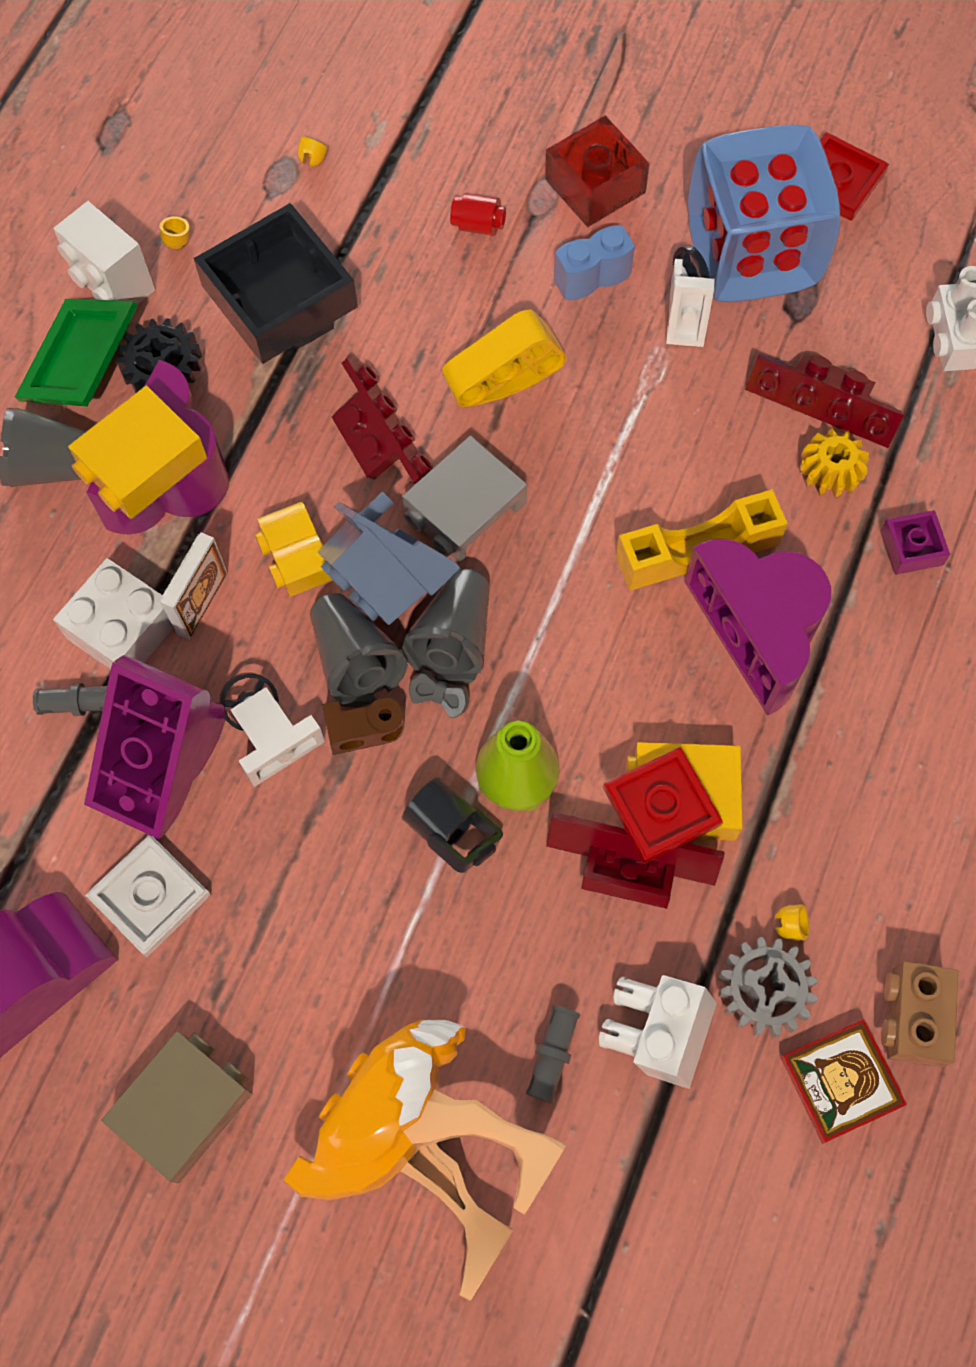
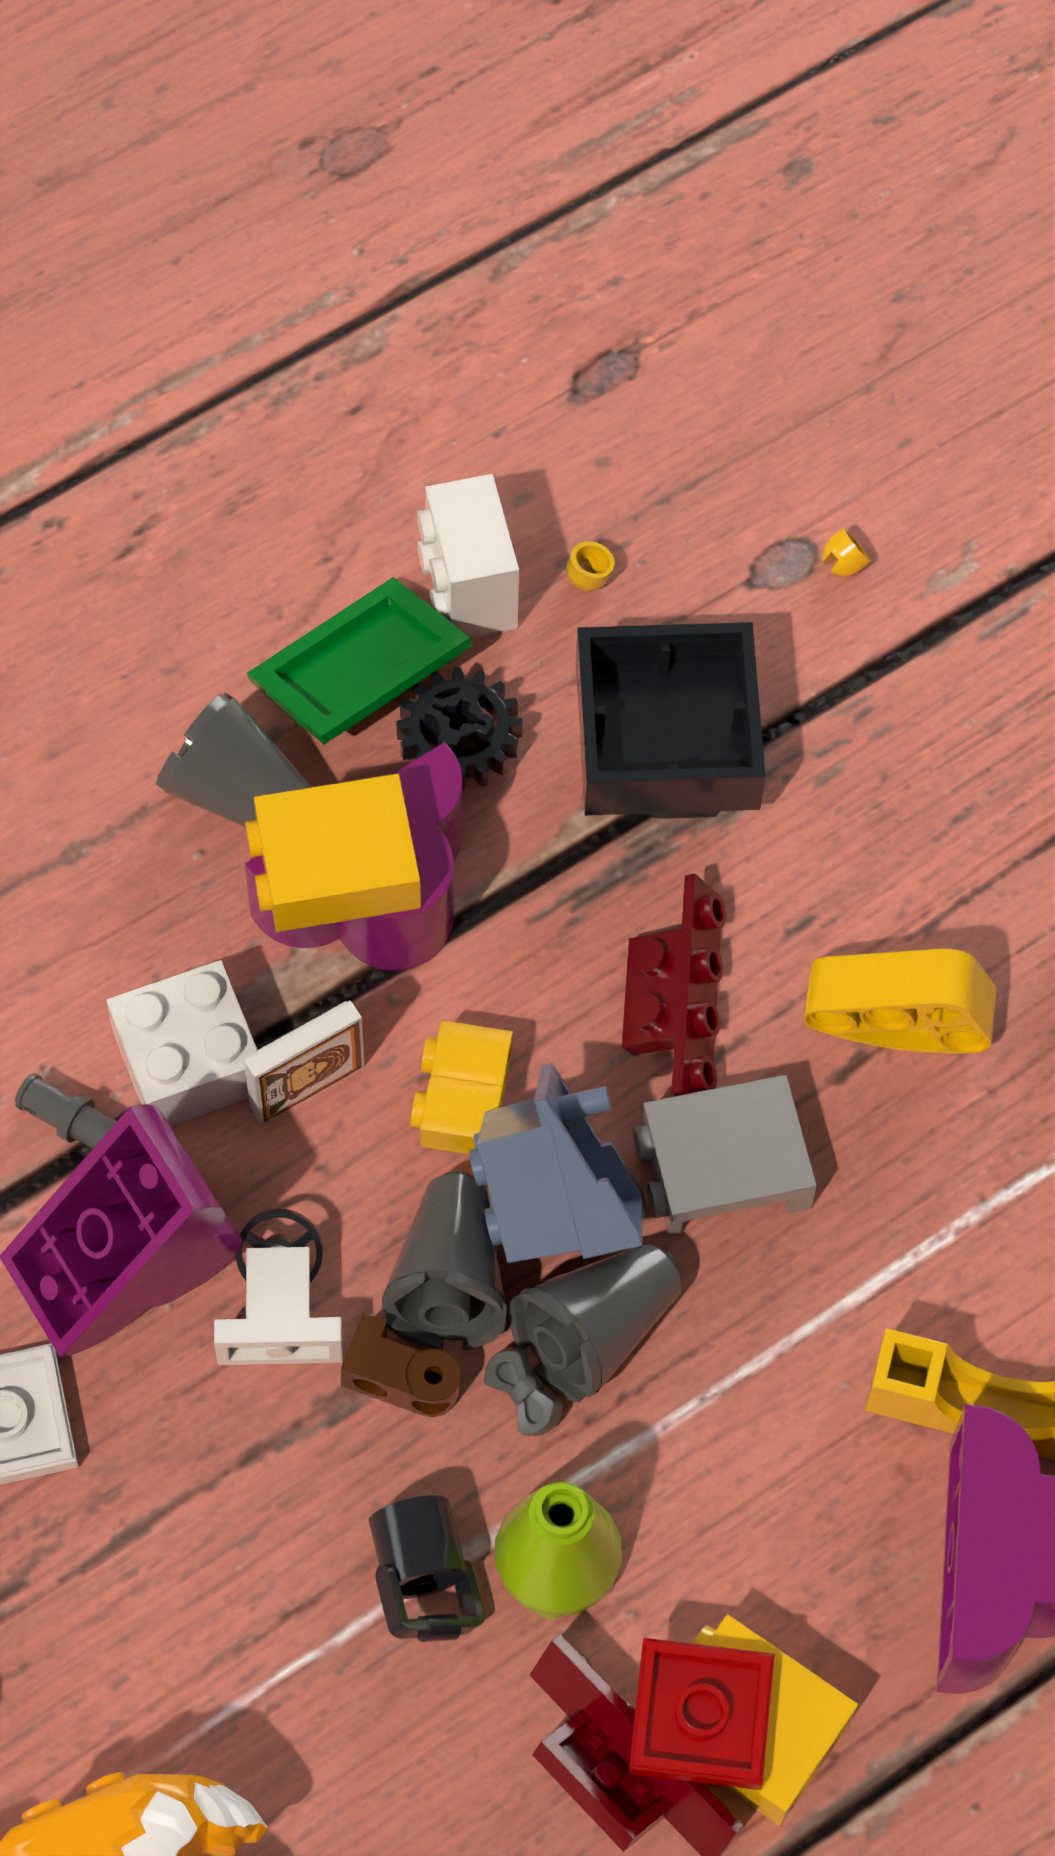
camera: 30 degrees right, 5 degrees down
red brick [450,193,506,236] -> none

